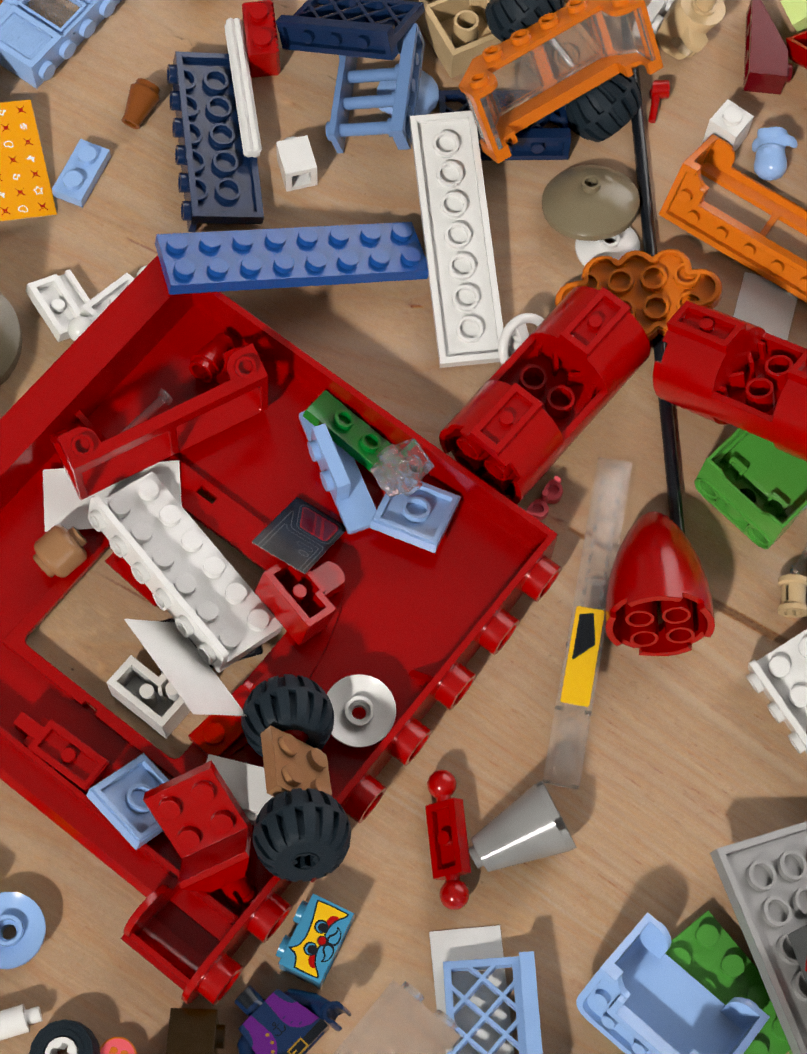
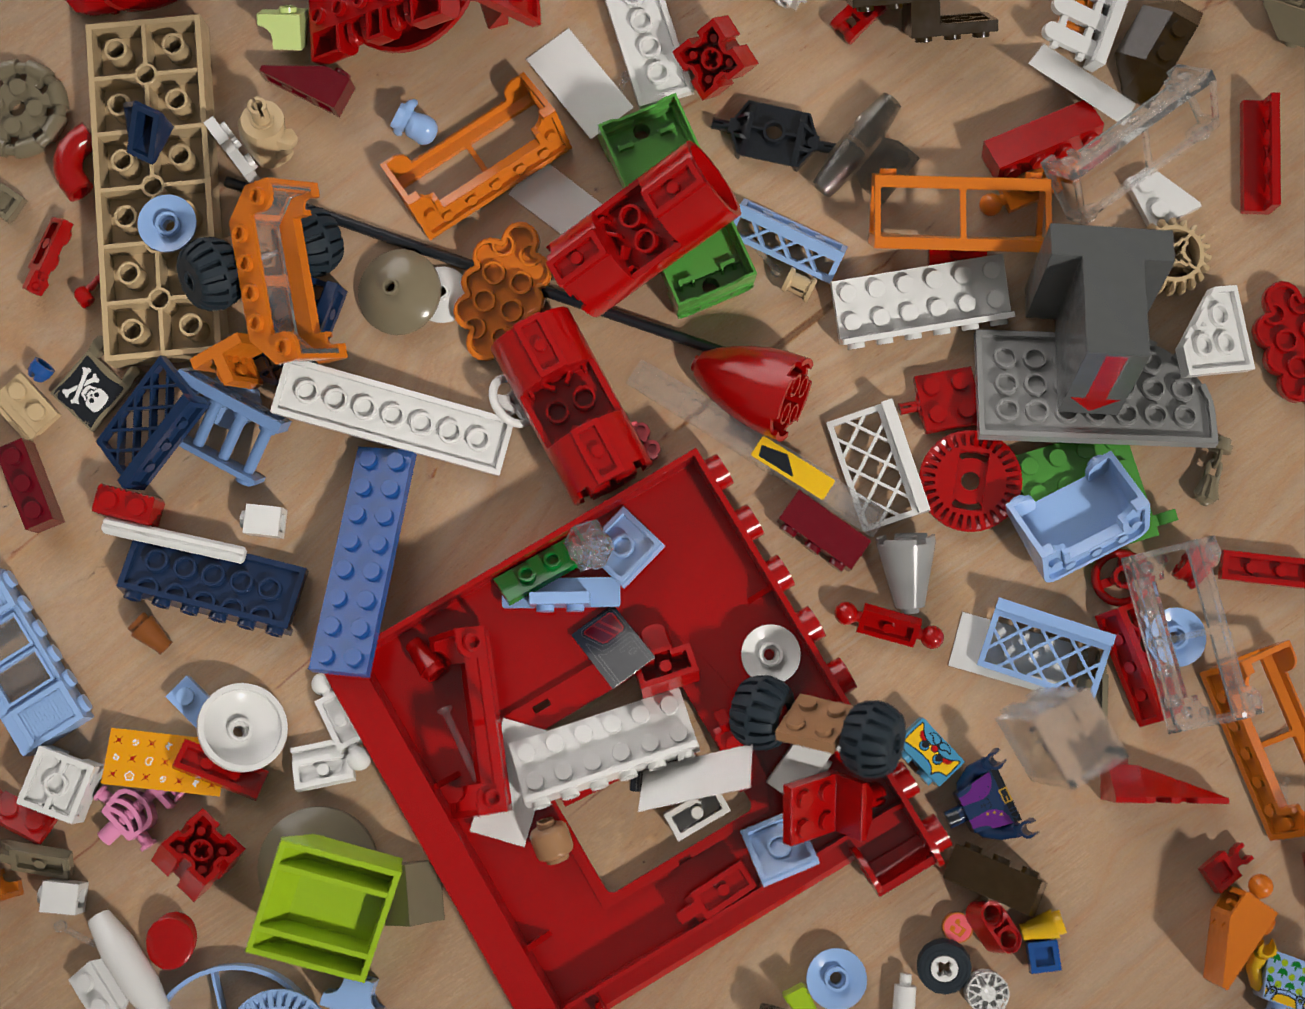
camera: 60 degrees left, 15 degrees up
red hand [648,80,670,123] -> none
white brick [703,99,754,151] -> none
none -> red plate [172,739,269,801]
none -> orange bracket [189,332,263,389]
none -> white dish [196,683,288,772]
none -> dark red brick [777,490,871,572]
none -> white fence [826,398,931,533]
none -> red plate [898,366,977,434]
none -> red piece [919,430,1023,532]

